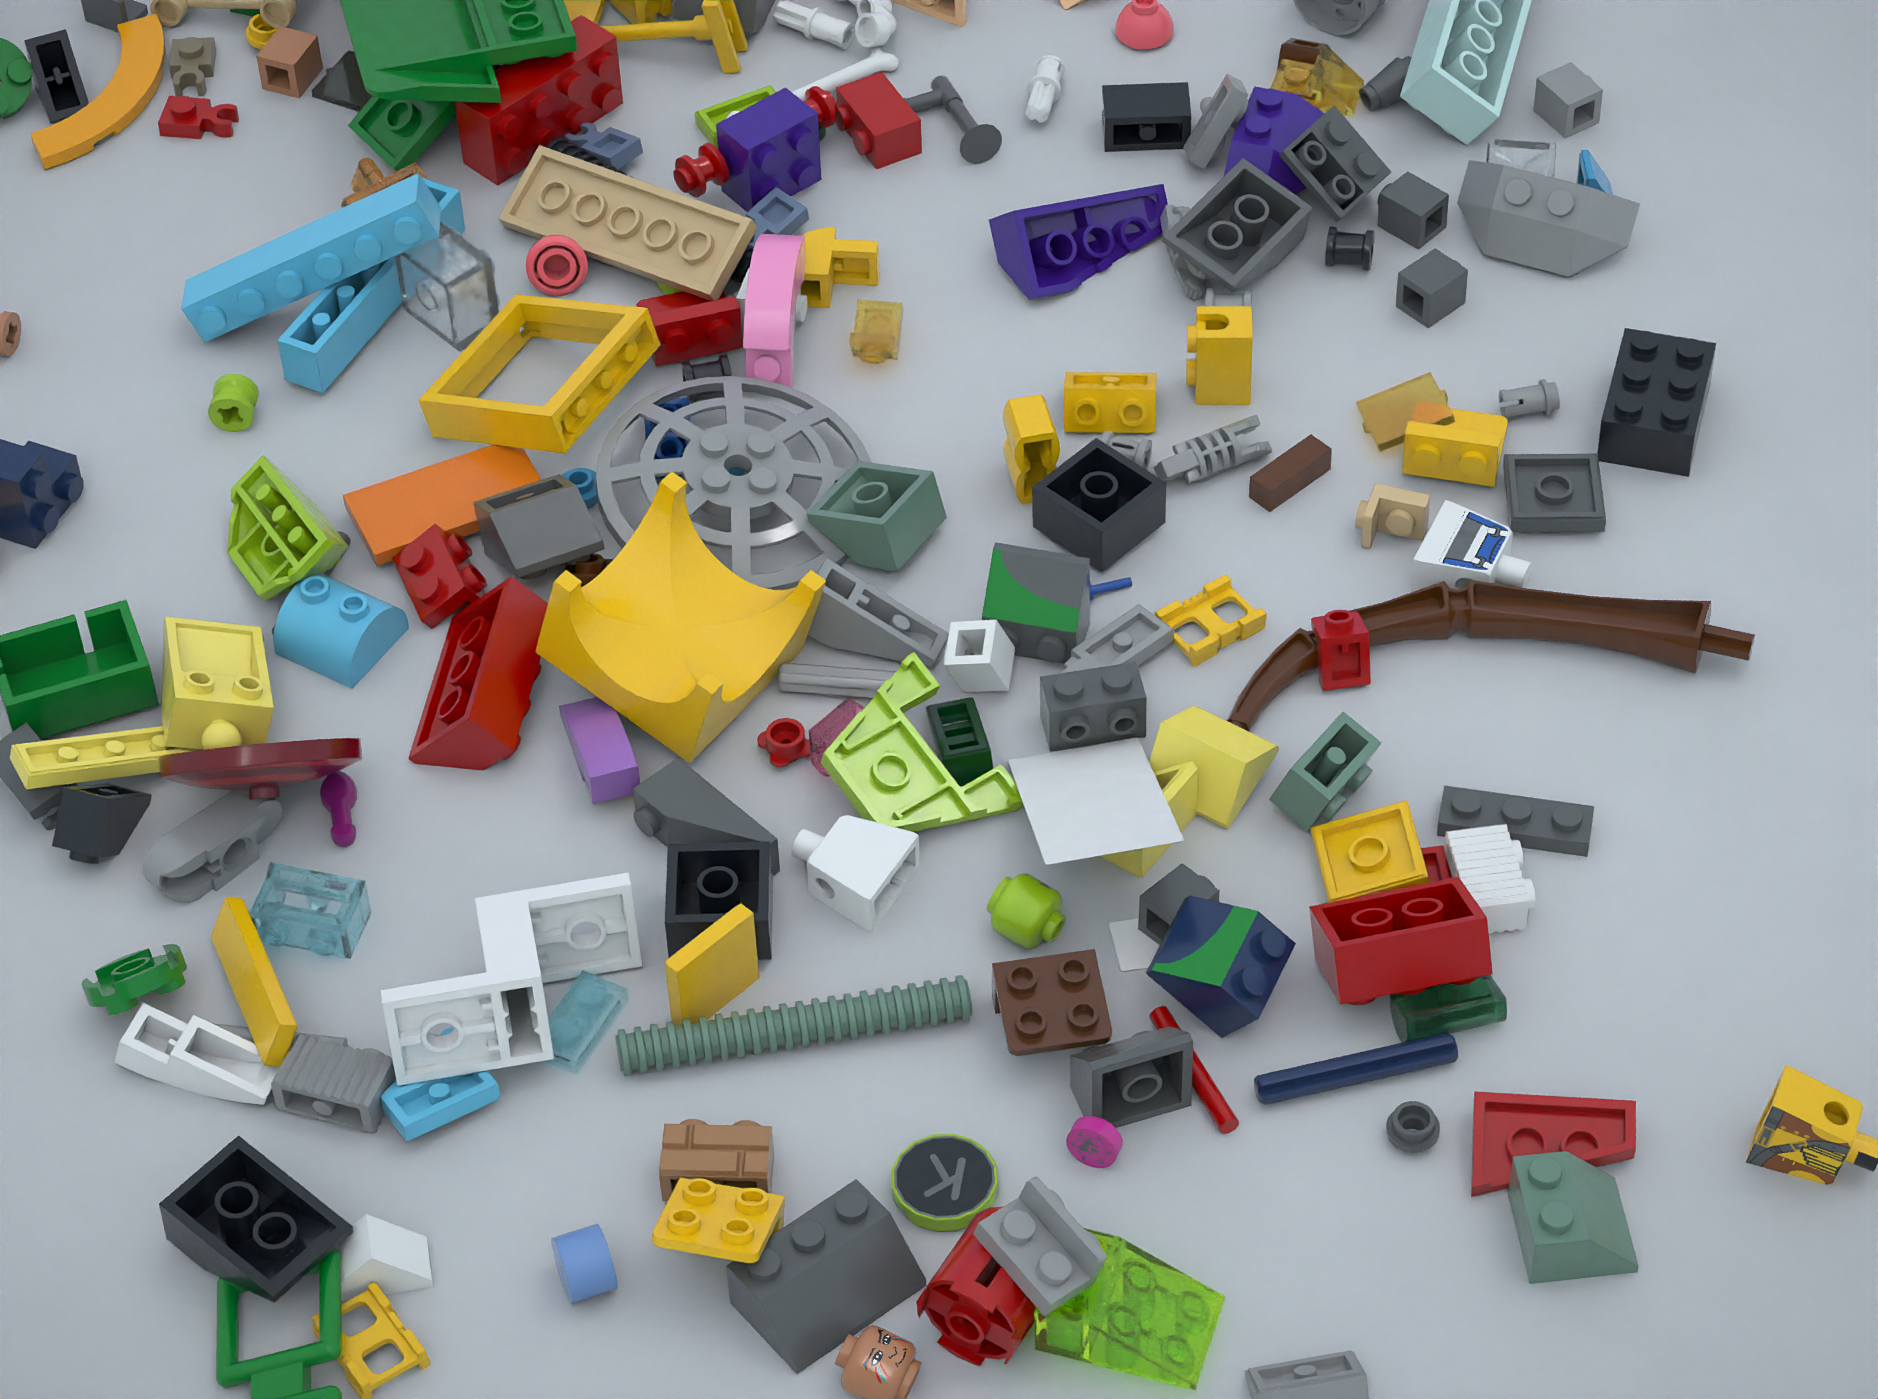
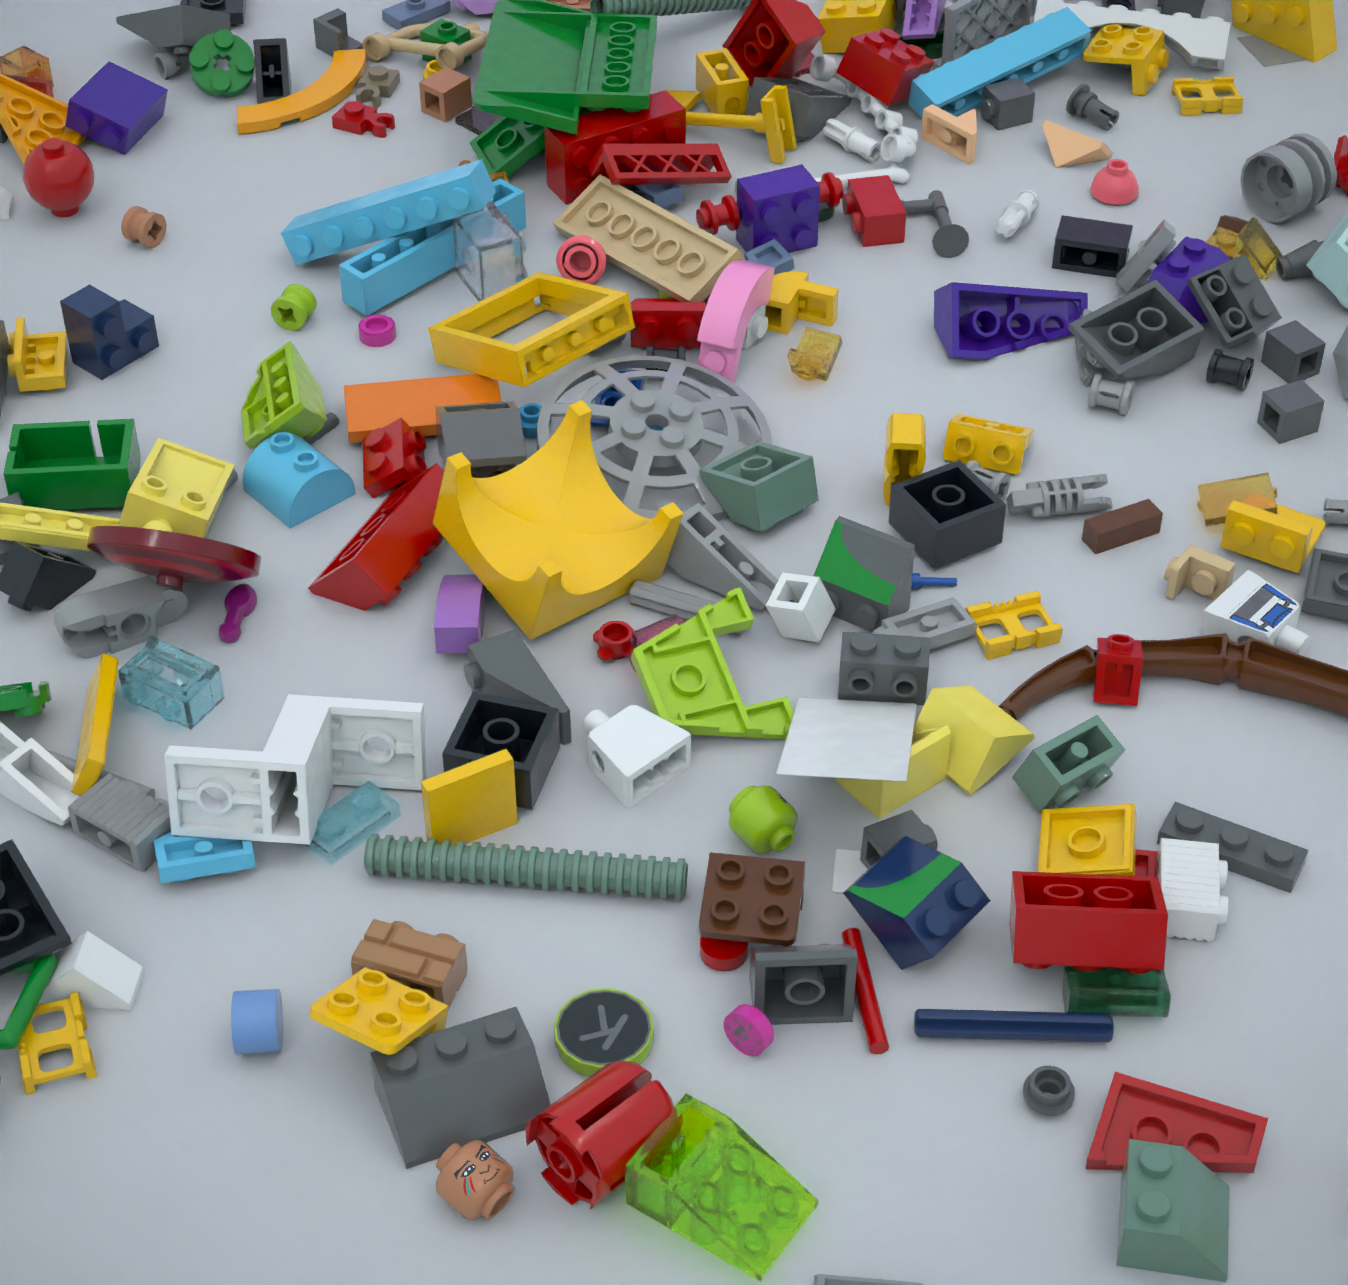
camera: 15 degrees right, 5 degrees down
dark green slope [926,697,993,787] -> none
light grey bracket [973,1176,1107,1316] -> none
yellow brick [1186,306,1253,405] -> none
none -> dark pink tile [358,314,396,347]
none -> red fence [588,143,732,185]
none -> red tile [700,935,748,971]

